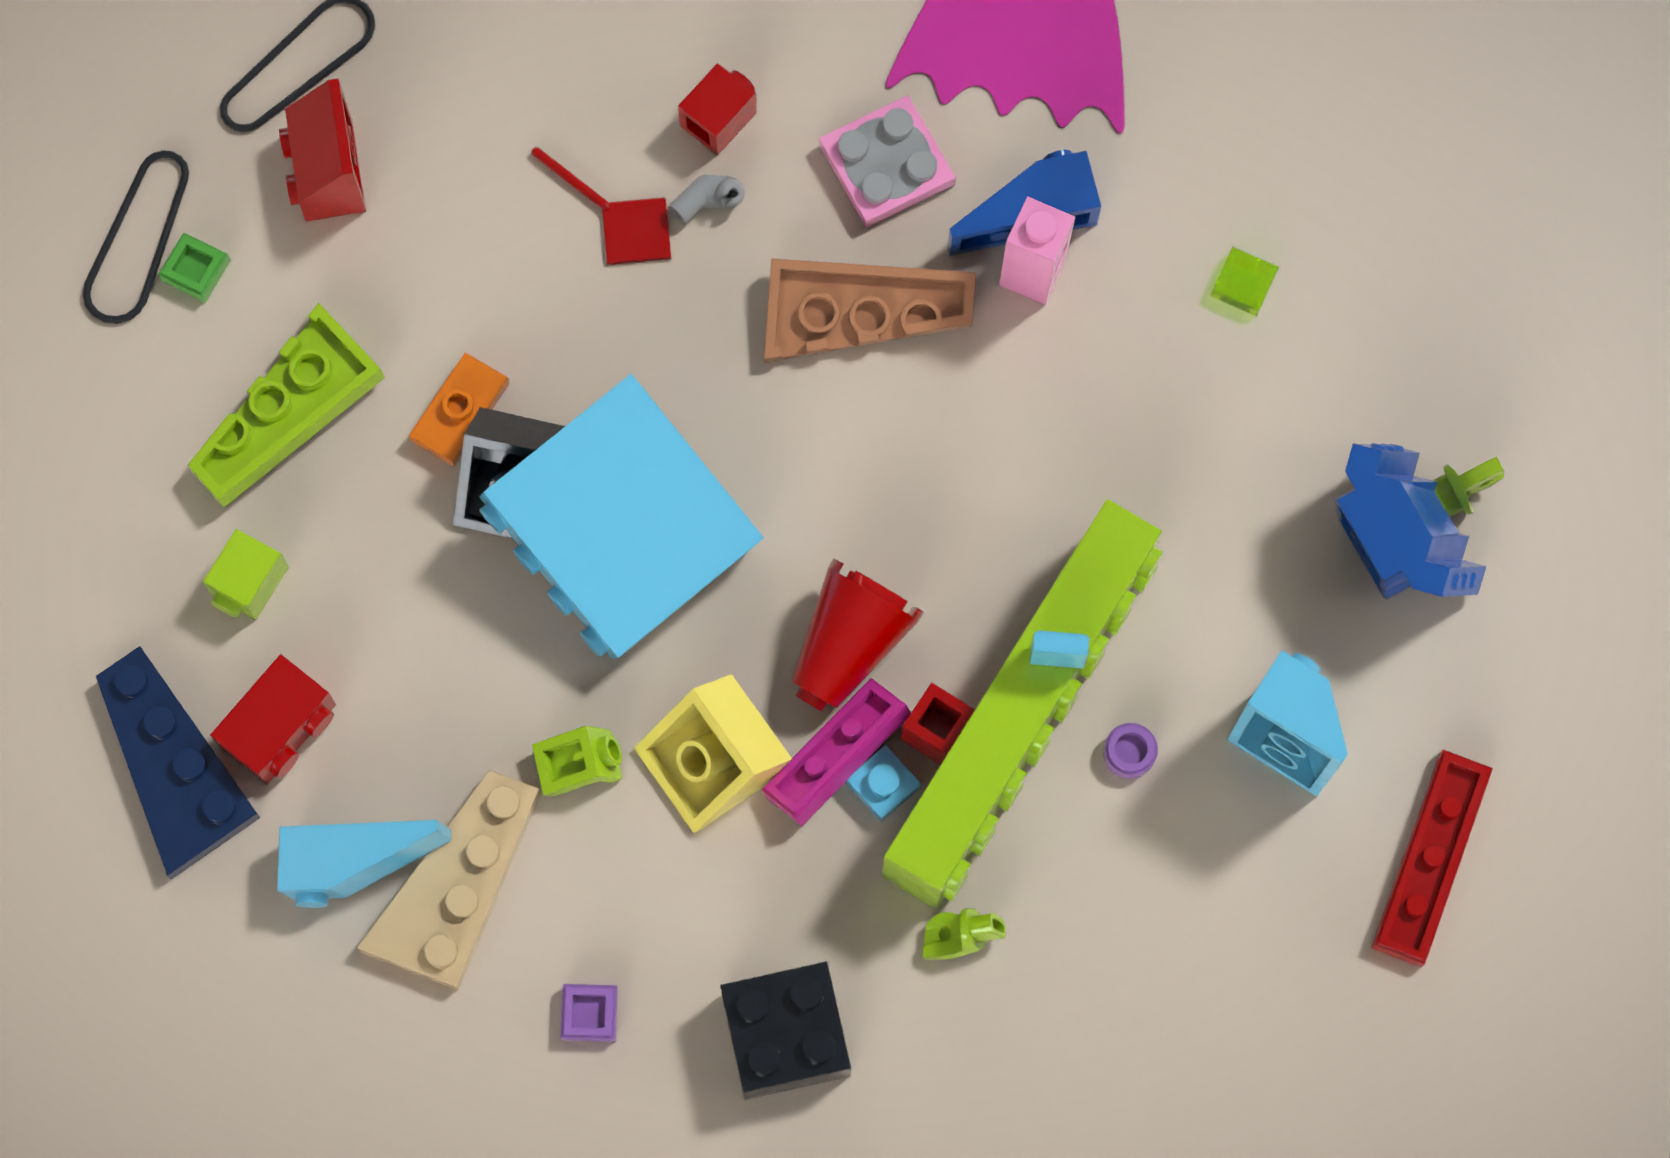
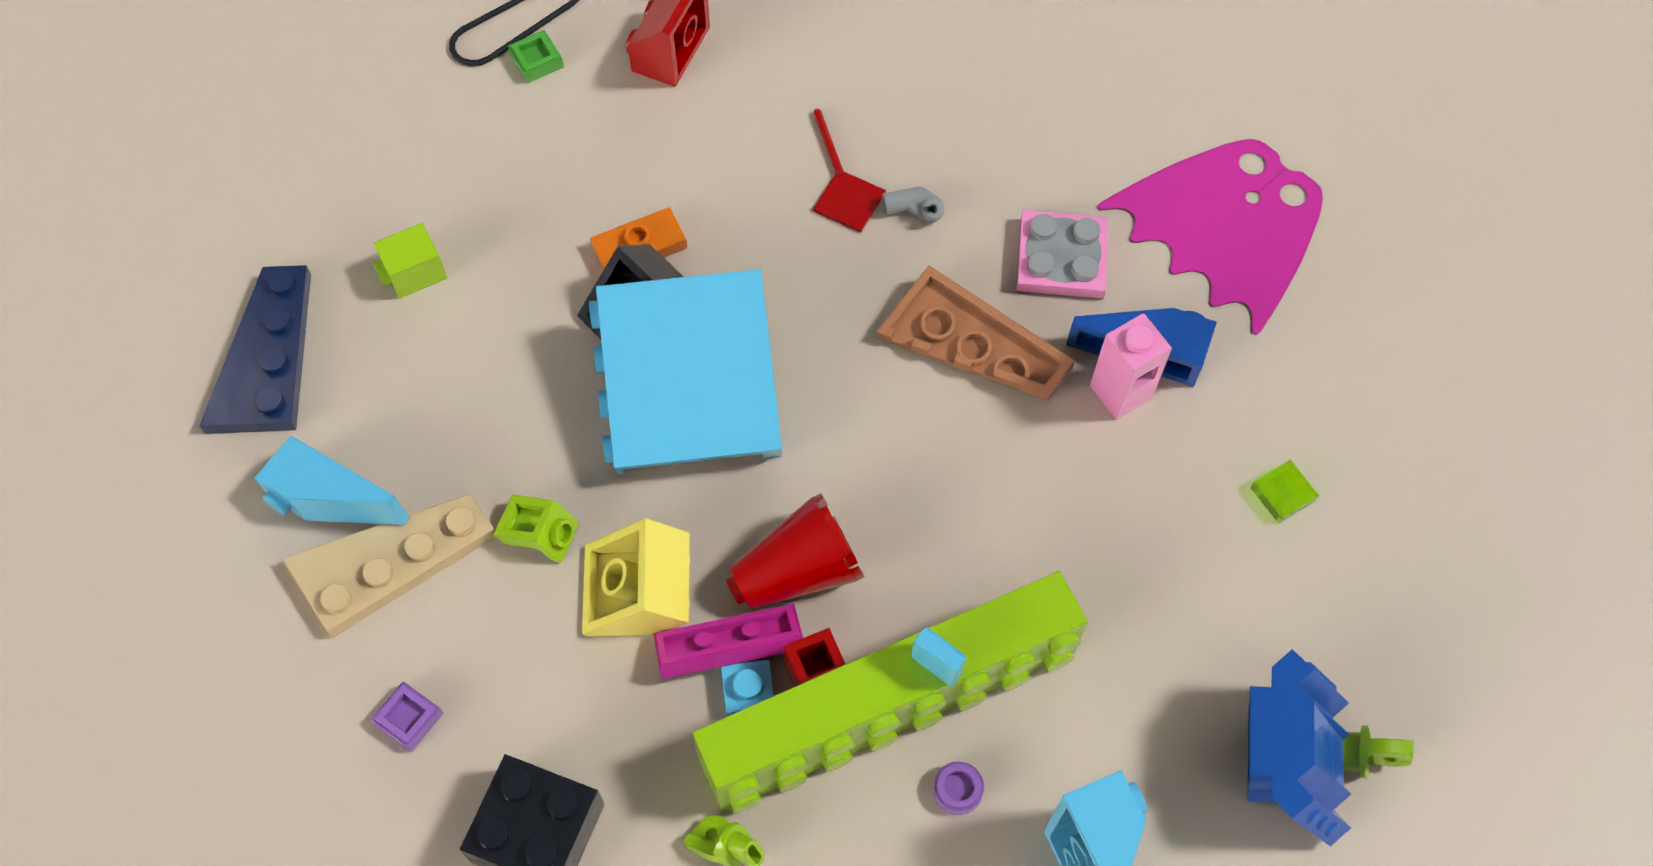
camera: 35 degrees right, 10 degrees down
lime wing [188,302,385,508] -> none
red brick [210,654,336,785] -> none
red brick [678,63,757,156] -> none

